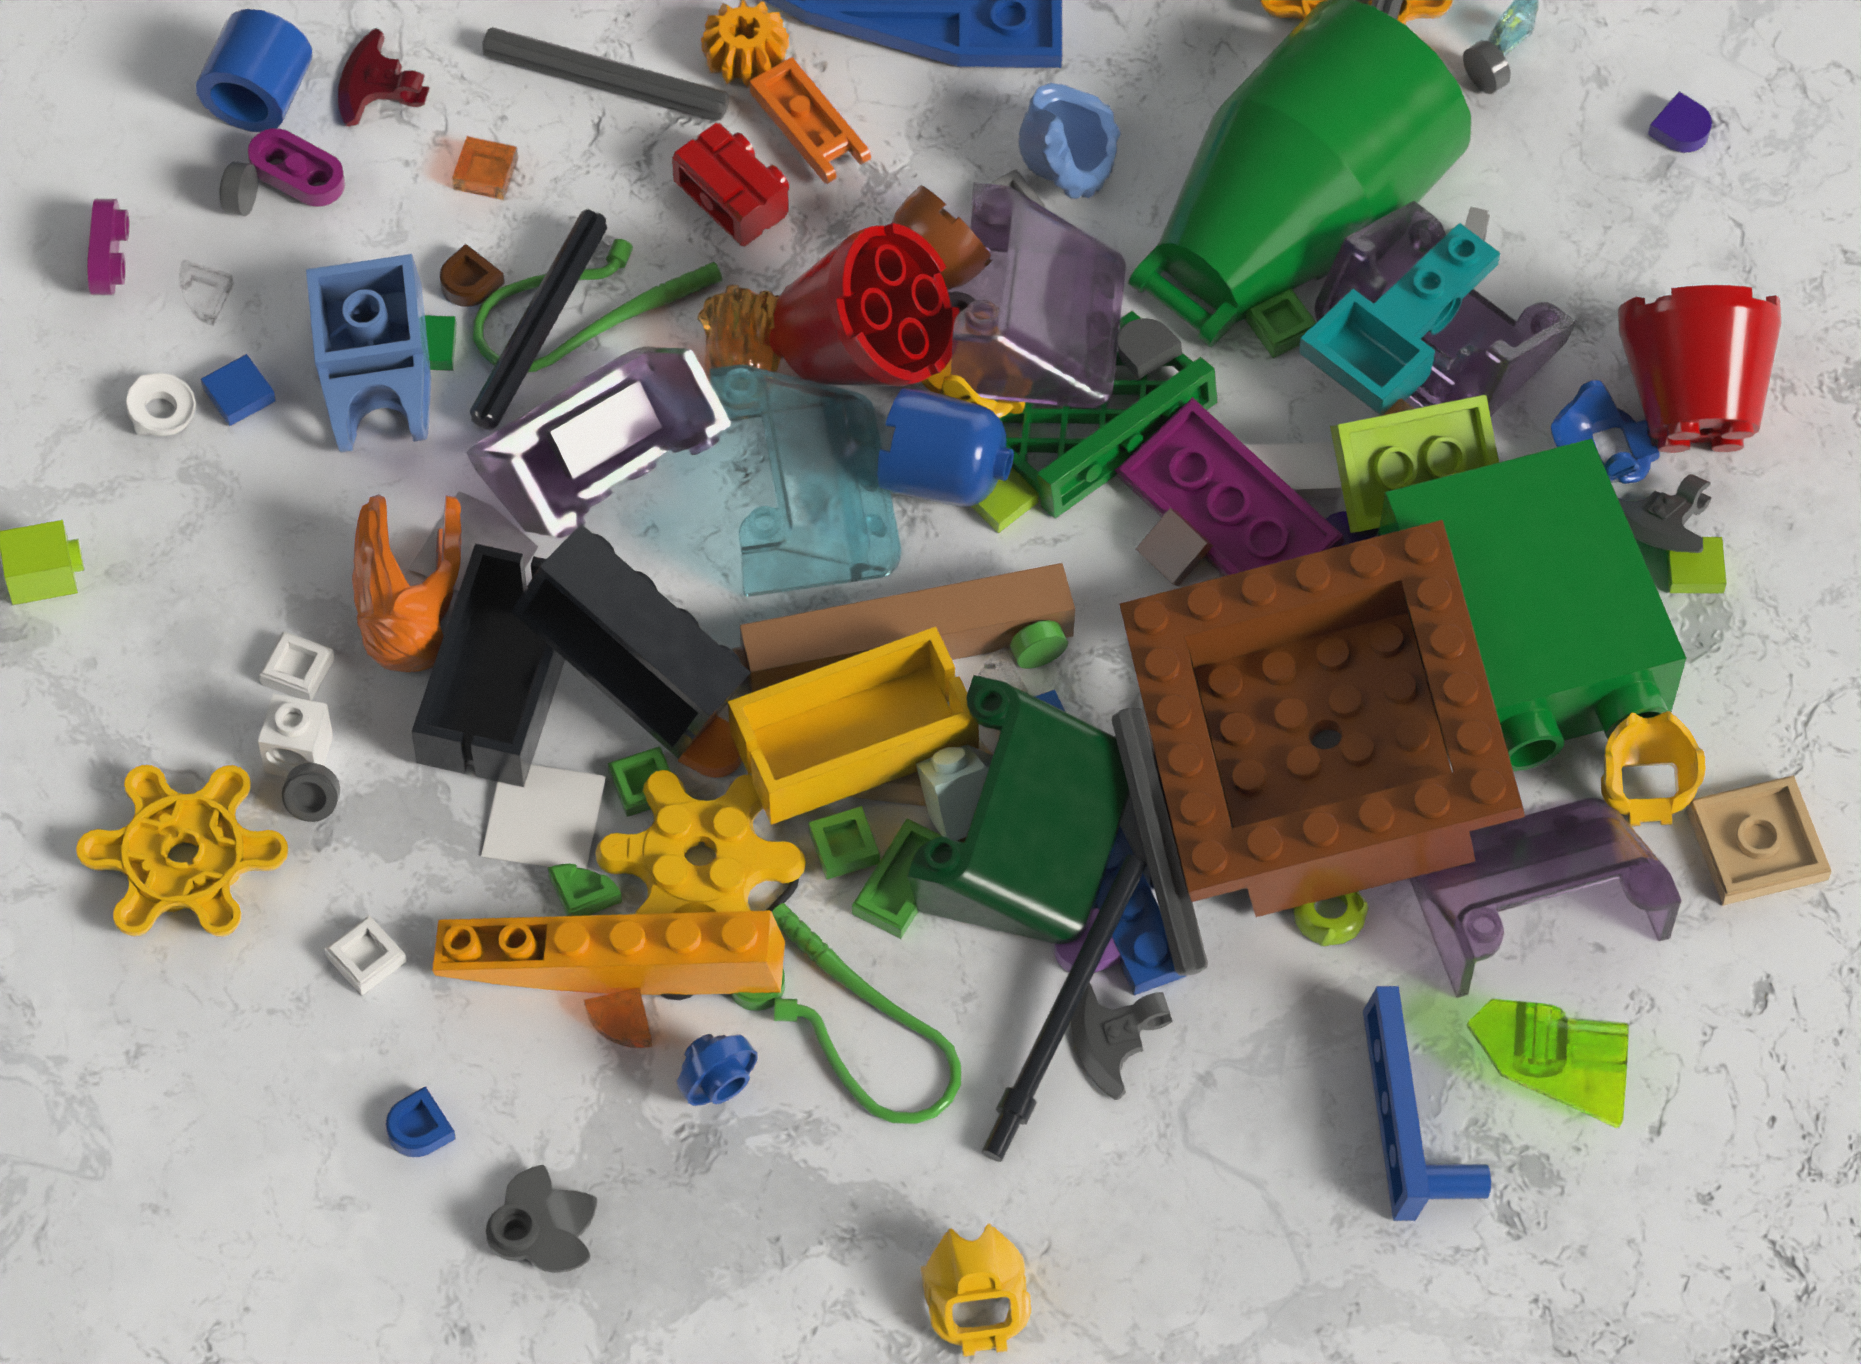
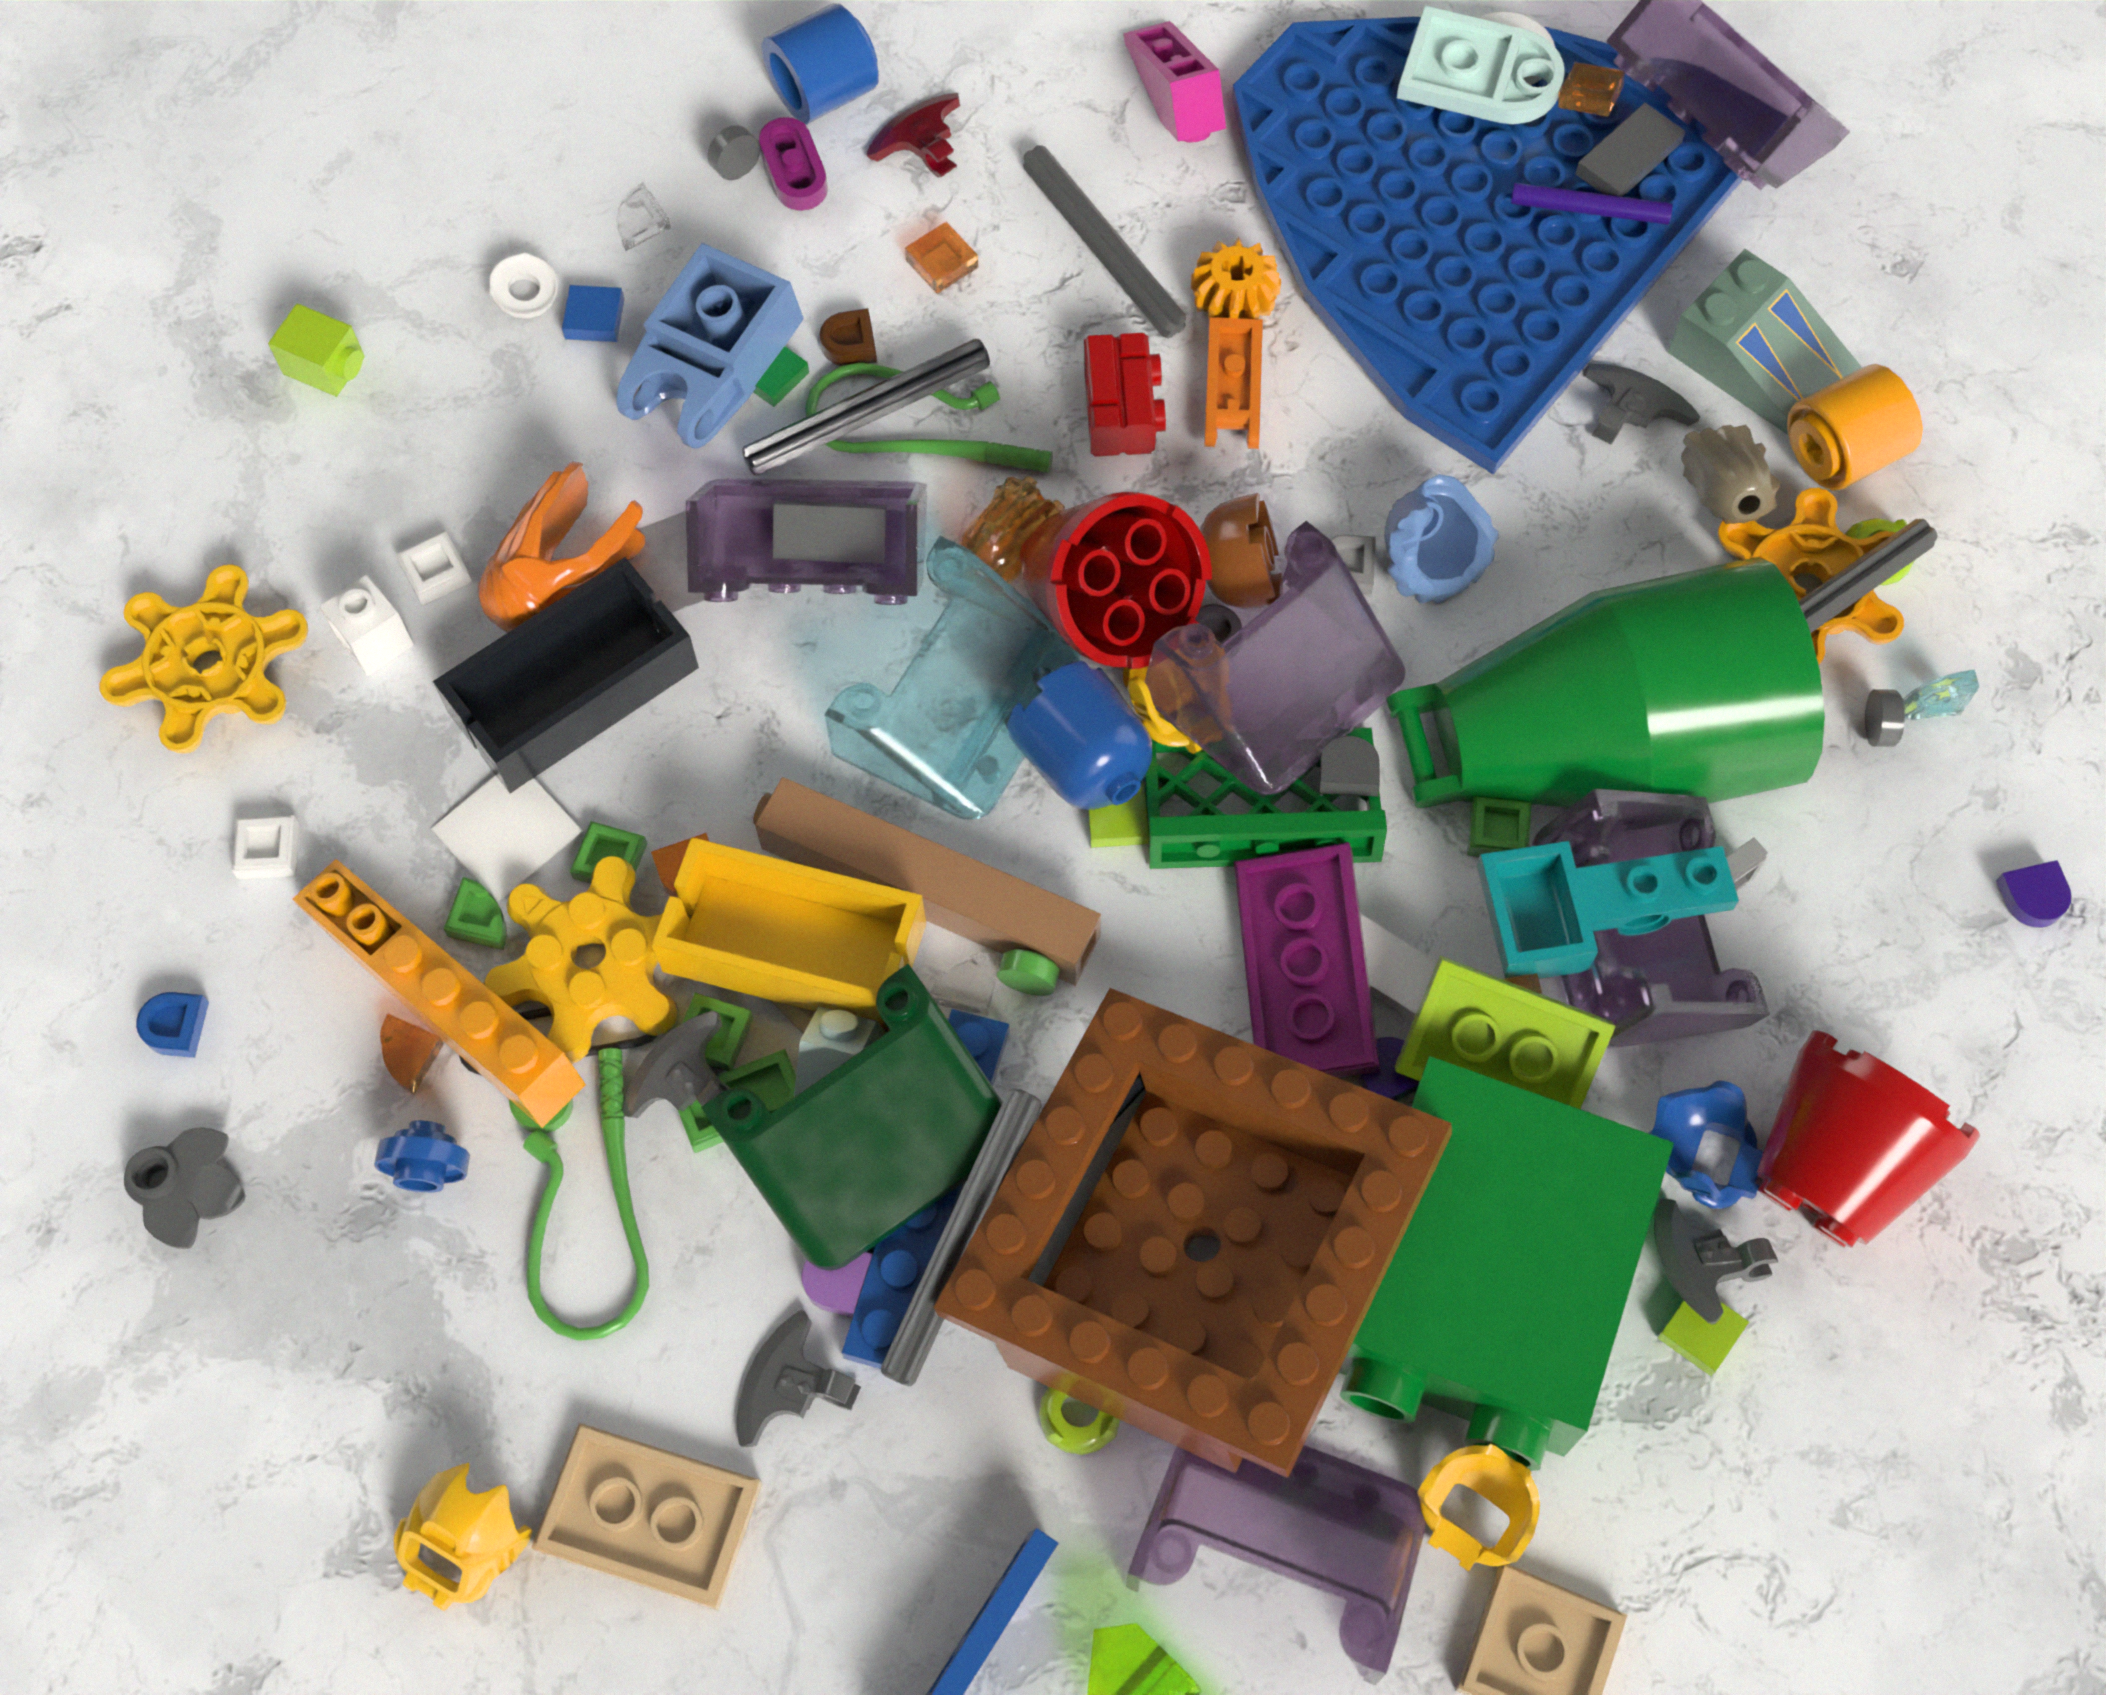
camera: 40 degrees right, 5 degrees up
magenta plate [87,199,130,295] -> none
dark grey tile [282,763,340,822] -> none
black piece [511,524,751,759] -> none
black bar [981,854,1147,1162] -> none
tile [1135,508,1214,587] -> none
none -> tan tile [531,1423,762,1611]
none -> dark grey piece [622,1011,731,1118]

